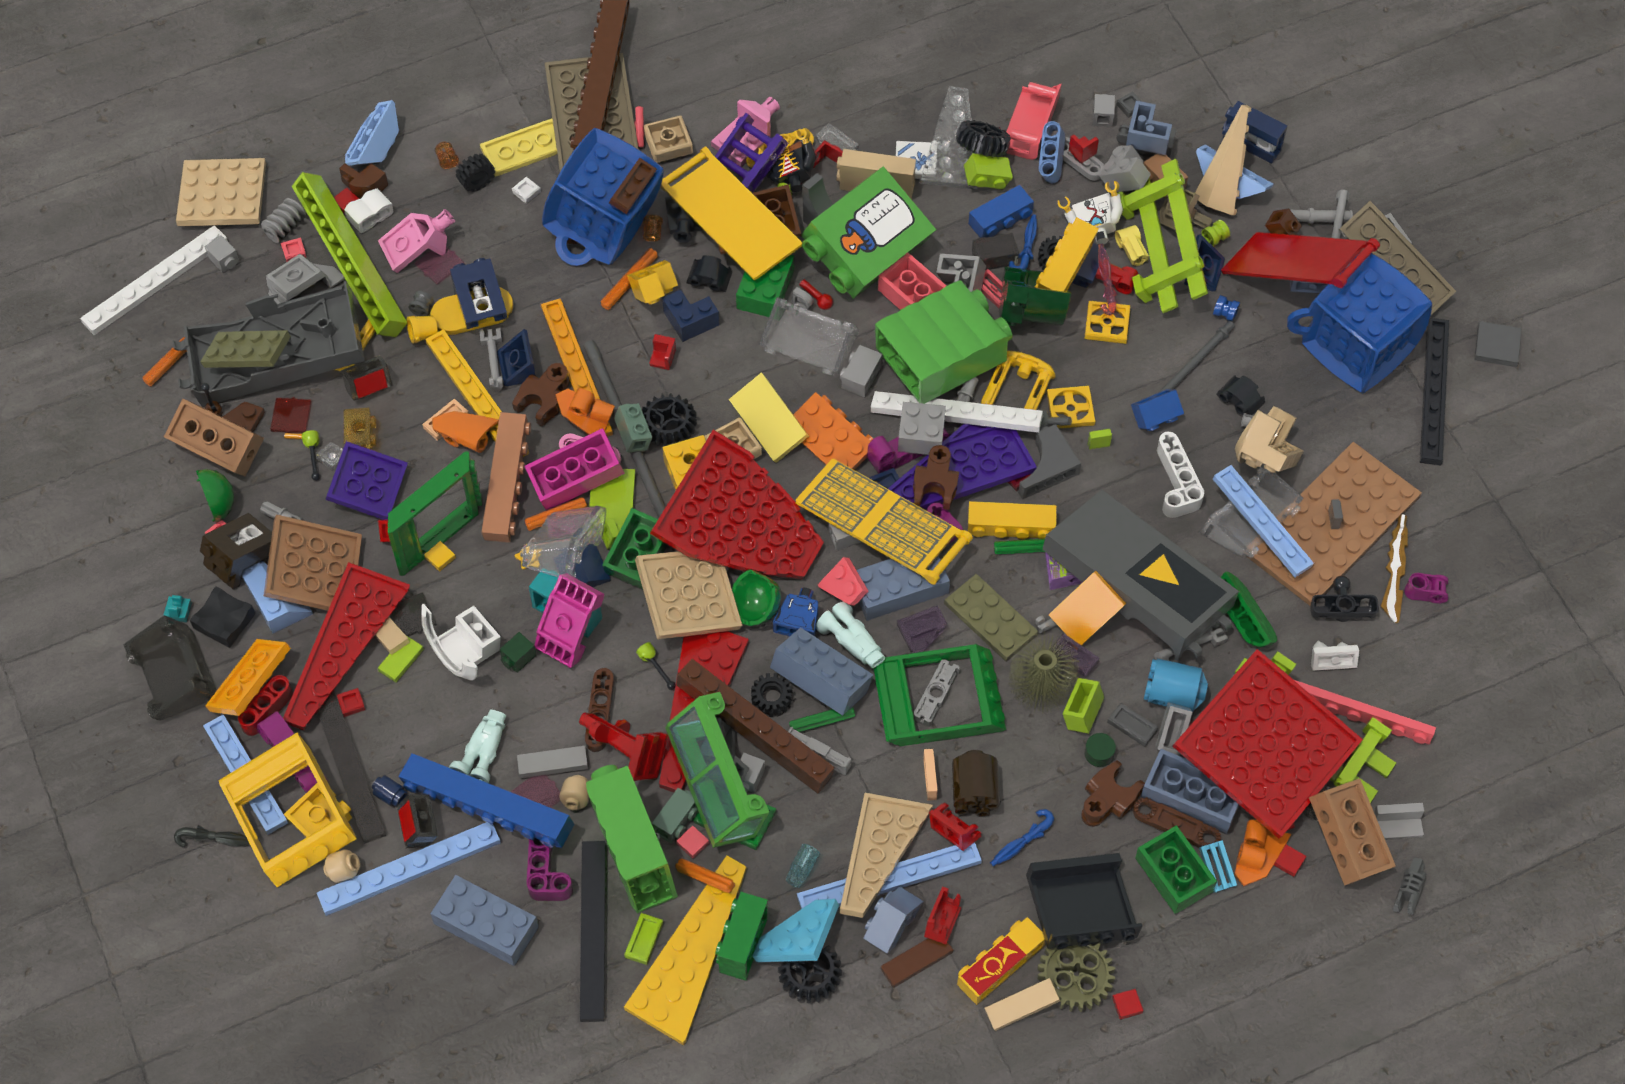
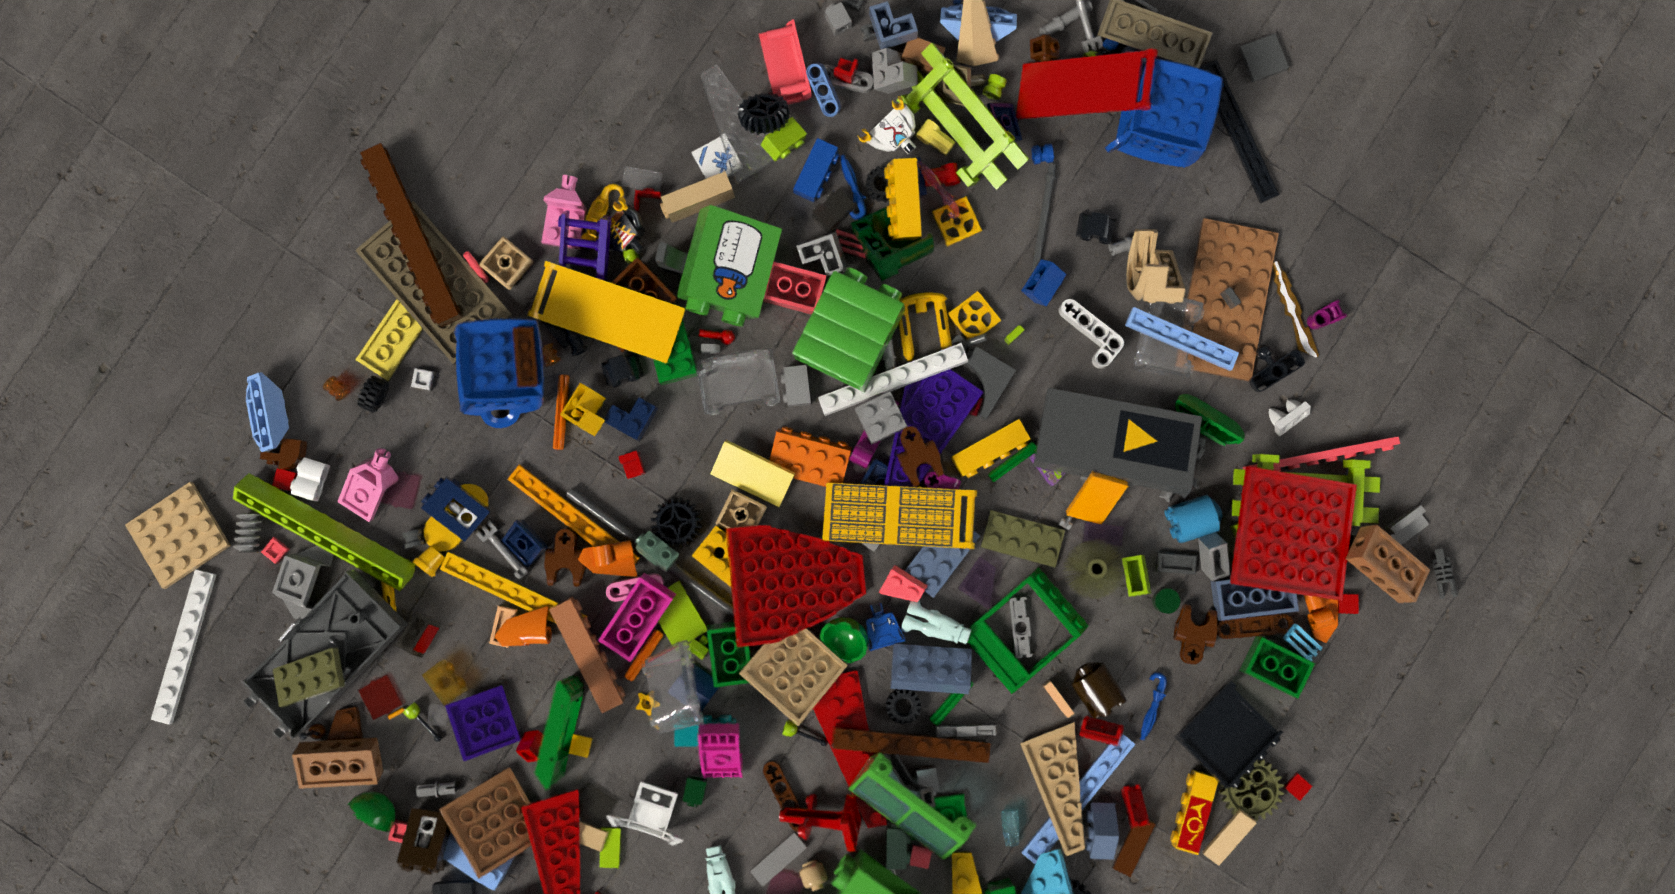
camera: 30 degrees left, 25 degrees up
orange axle [142,337,187,386] -> none
light grey brick [205,235,239,273] -> none
orange axle [675,859,735,893] -> none

